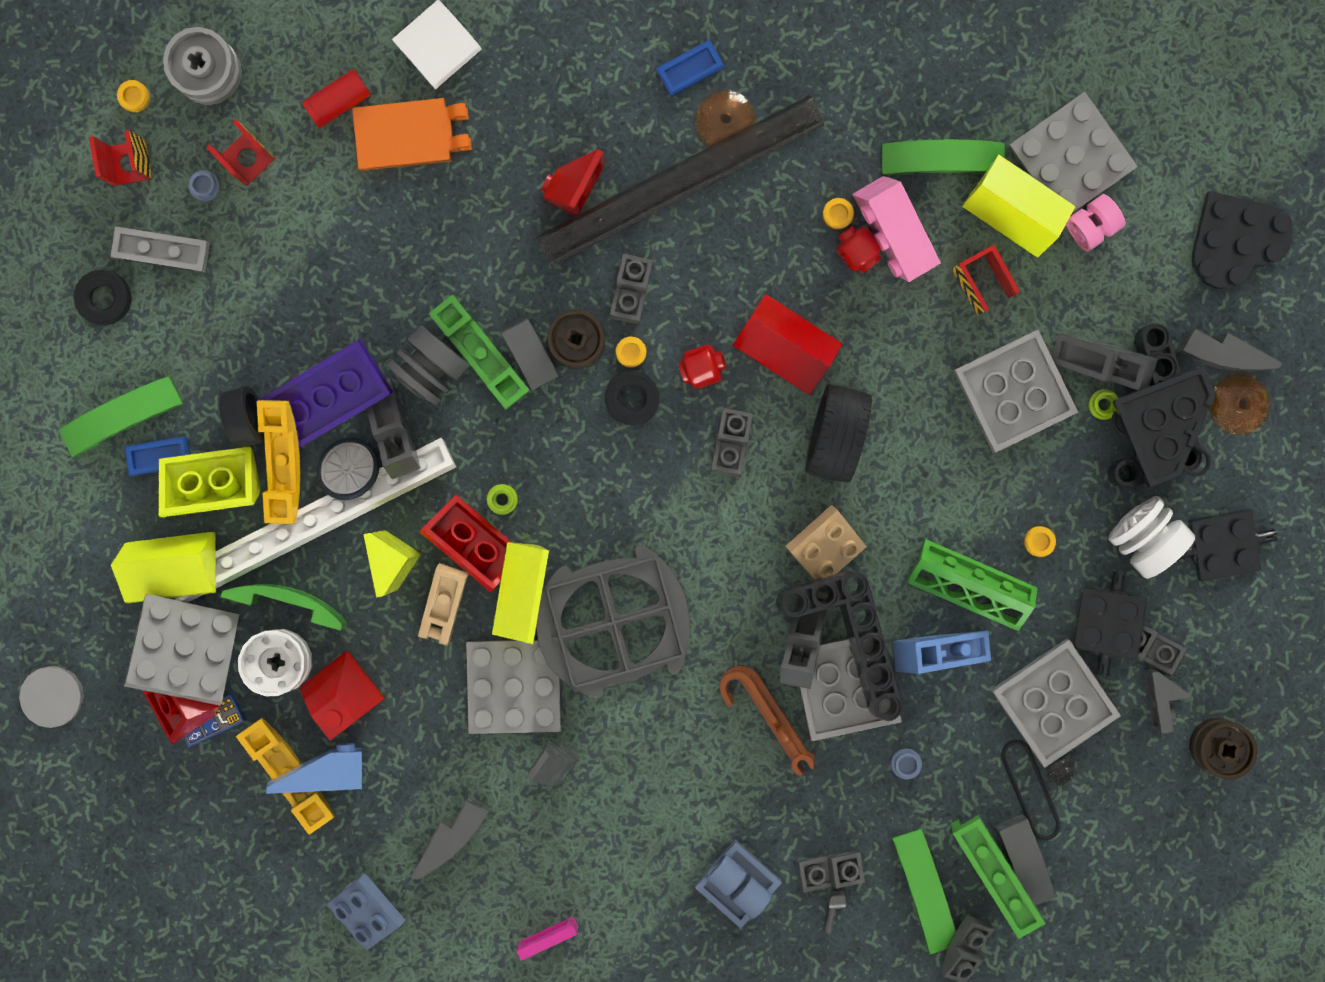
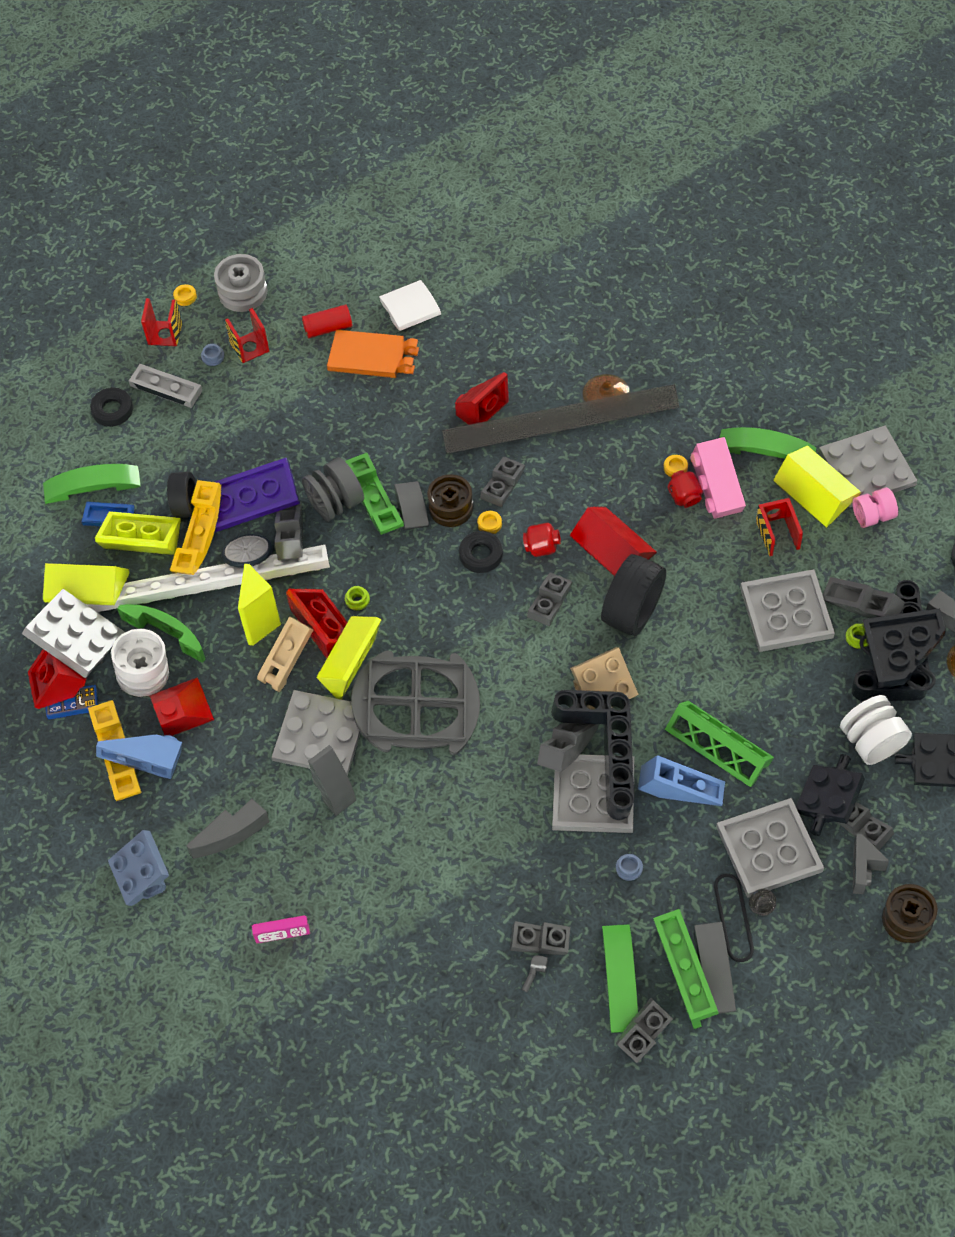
camera: 20 degrees right, 30 degrees down
blue tile [656,39,724,97] -> none
sand blue plate [695,839,782,928] -> none
dark orange piece [720,665,816,776] -> none
yellow tile [1024,526,1056,557] -> none

